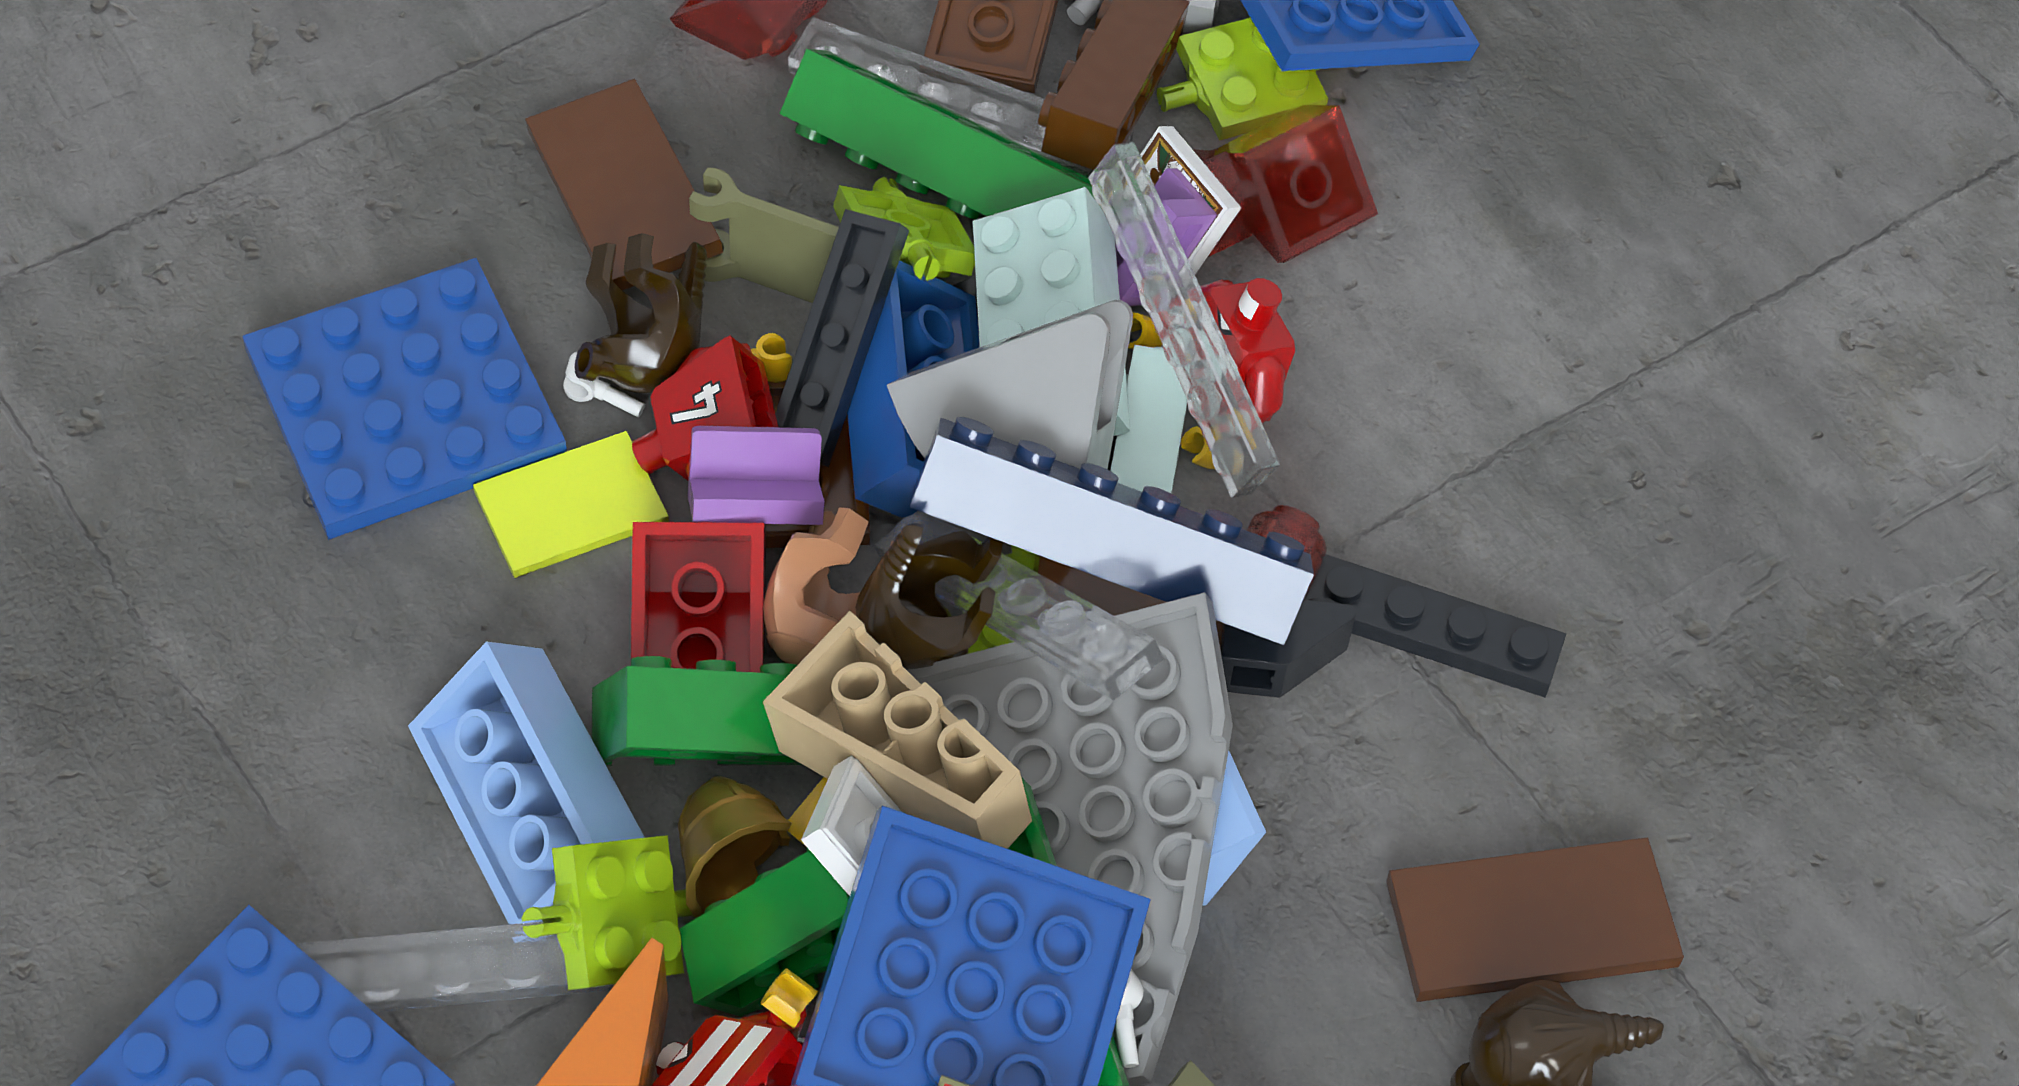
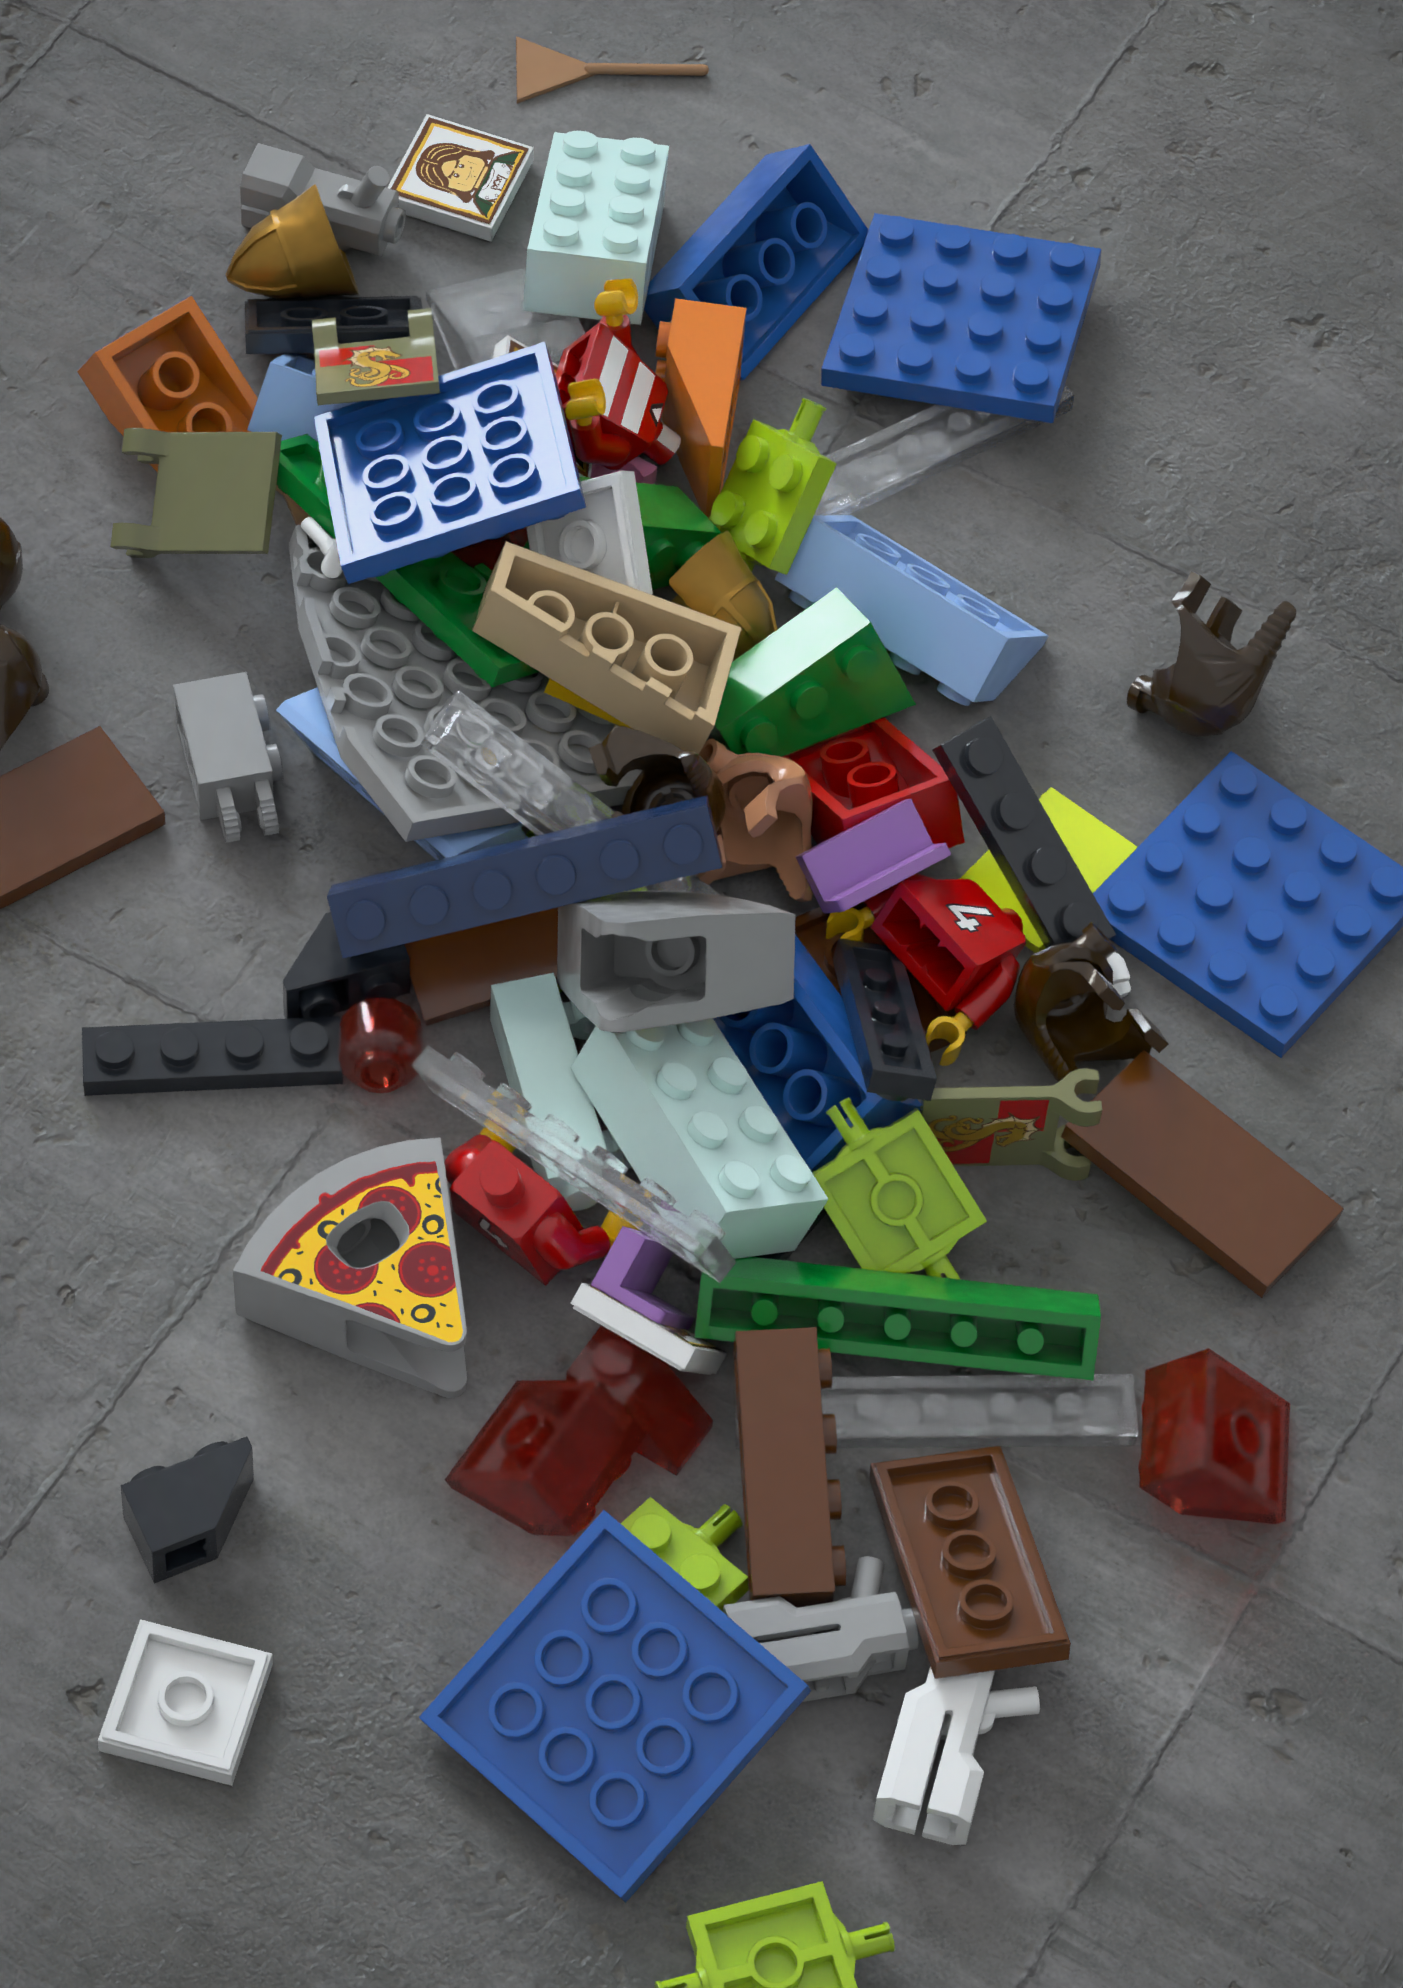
camera: 155 degrees right, 0 degrees up
none -> white tile [98,1619,273,1786]
none -> black slope [120,1436,254,1584]
none -> light grey hinge [173,672,283,843]
none -> piece [233,1137,467,1398]
none -> black plate [932,716,1116,948]
none -> dark brown piece [1127,571,1296,737]

